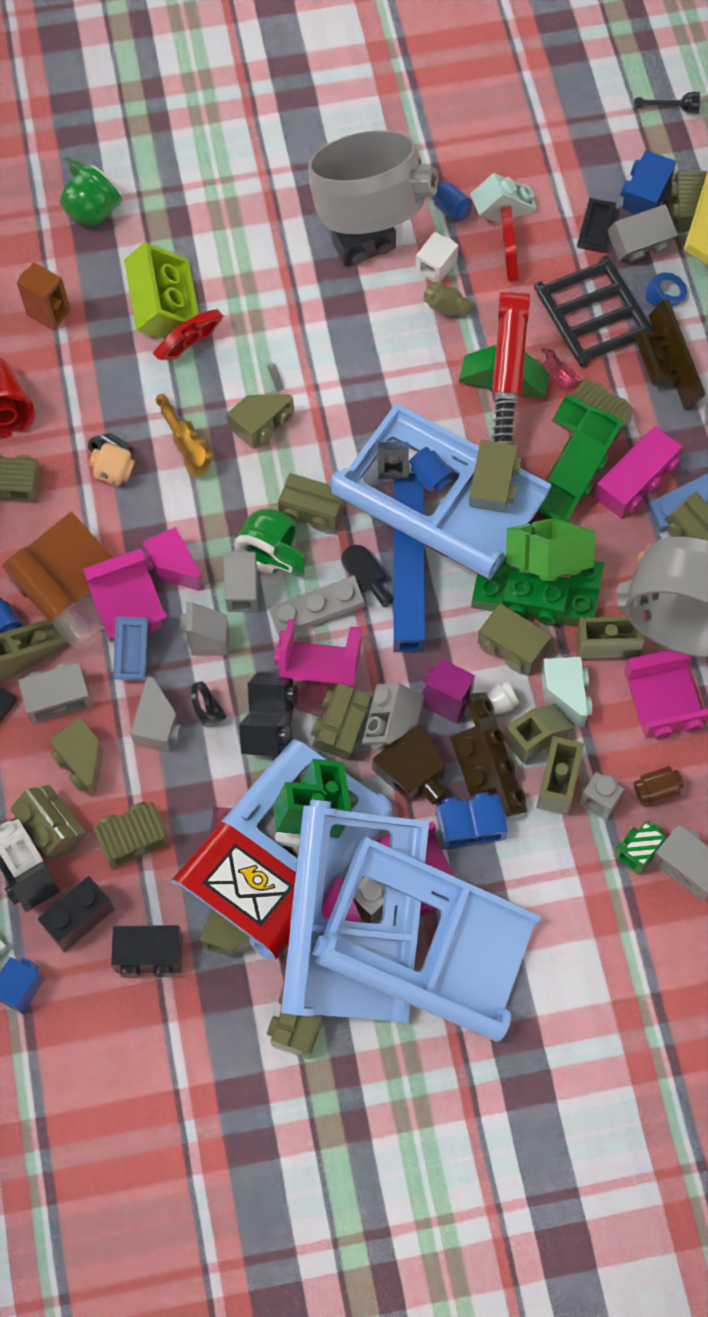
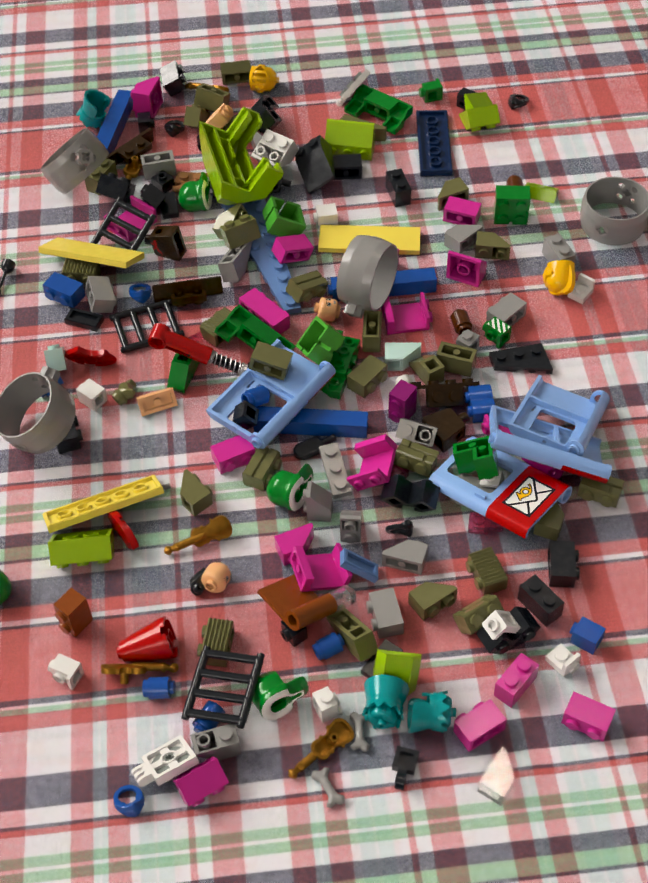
camera: 85 degrees left, 15 degrees down
none -> light yellow tile [42,475,164,533]
none -> light nougat plate [136,387,178,416]
none -> dark pink brick [210,435,255,474]
none -> black wing [489,343,553,374]

